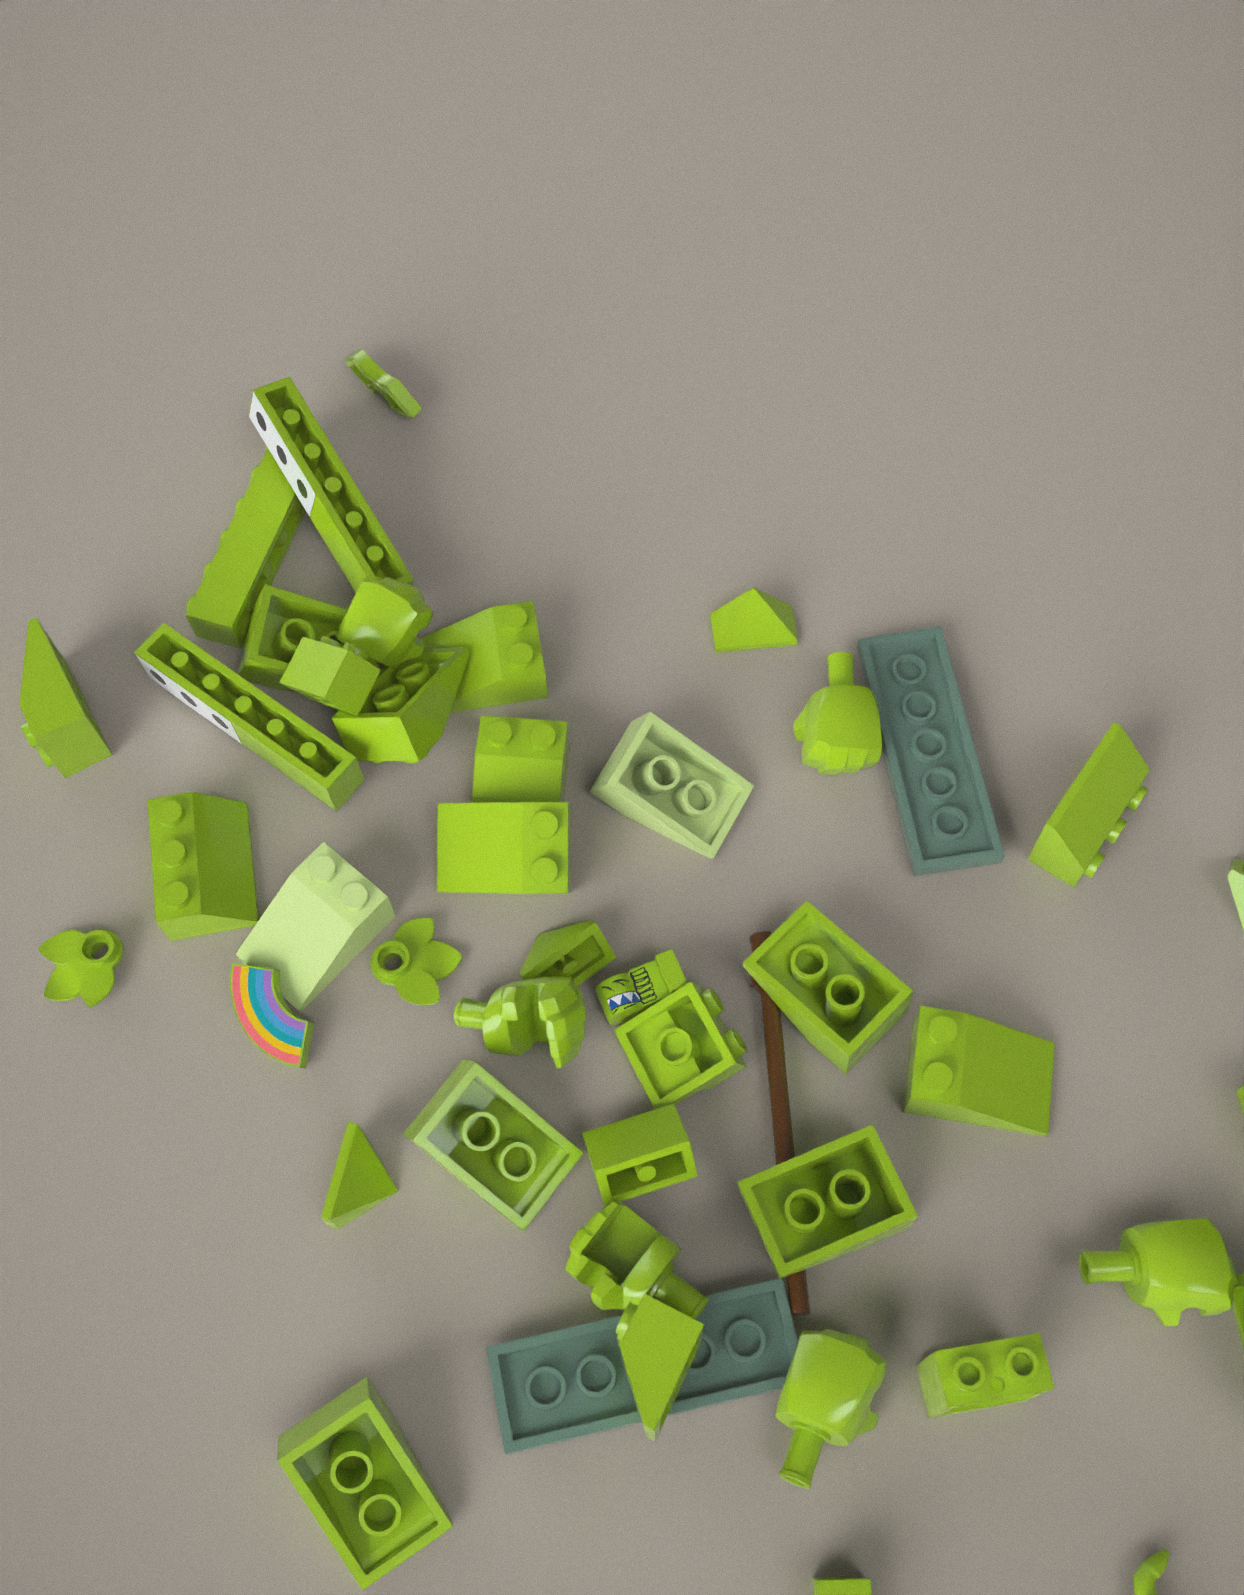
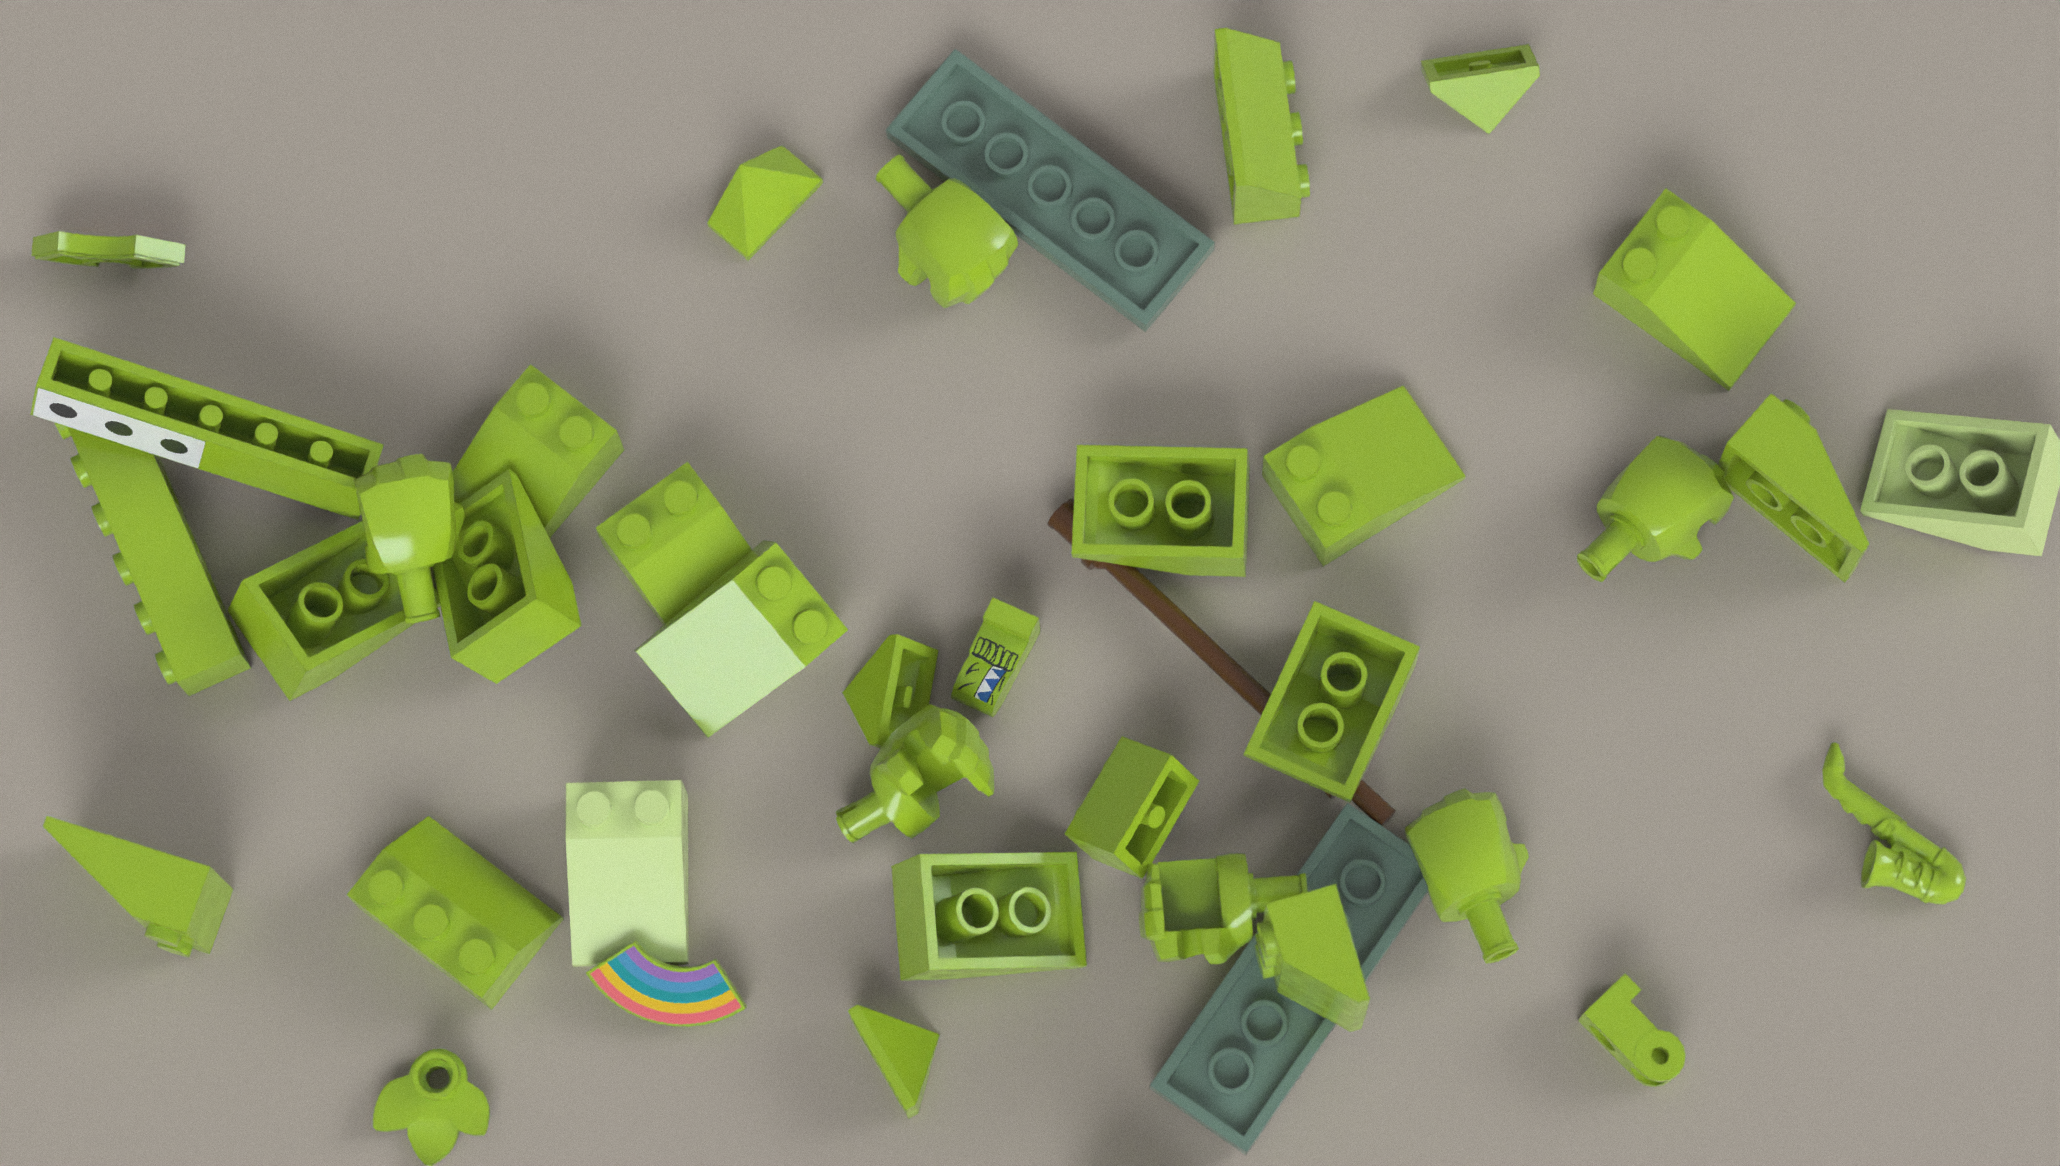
camera: 40 degrees left, 10 degrees up
lime brick [134,623,365,812] -> none
lime brick [279,636,381,717] -> none
lime plate [370,918,462,1006] -> none
yellowish green slope [589,712,754,859] -> none
lime plate [614,981,748,1109] -> none
lime window [916,1332,1055,1419] -> none

